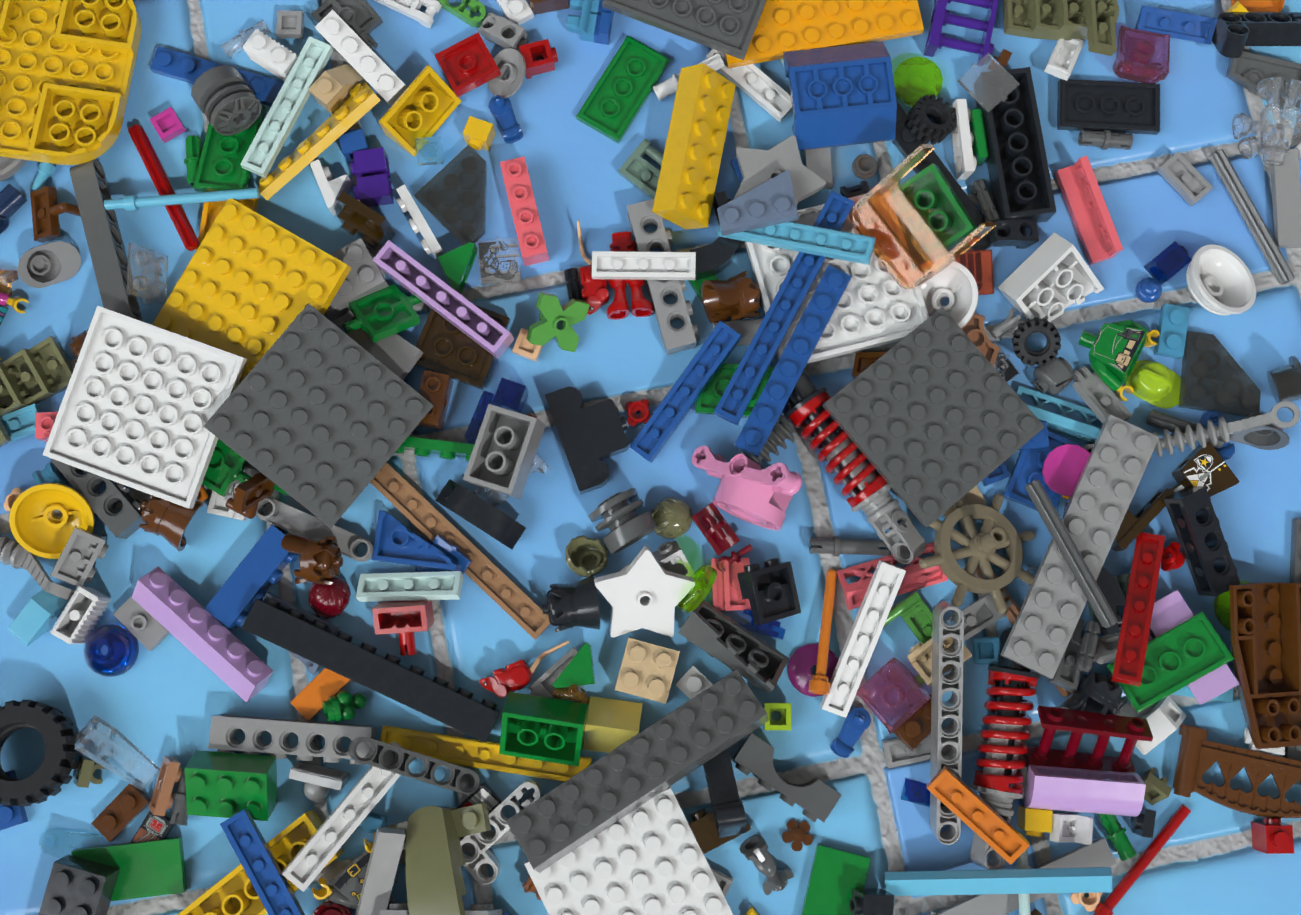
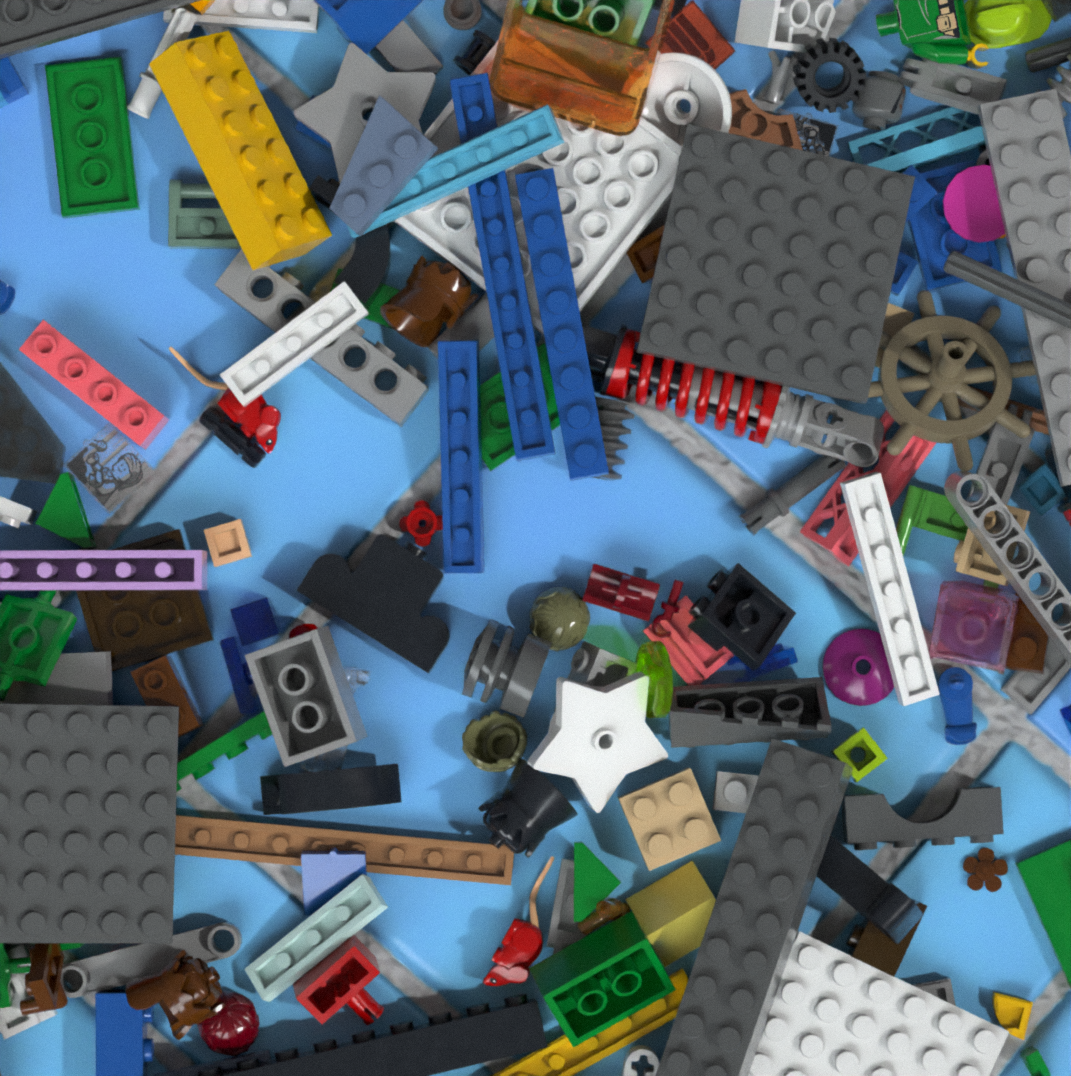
camera: 40 degrees left, 5 degrees up
blue wing [372,510,461,571] -> none
bright green plant [526,292,589,352] -> none
red piece [606,231,654,320] -> none
bright pink piece [691,445,802,531] -> none
dark grey animal [739,835,794,895] -> none
orange piece [808,569,837,695] -> none

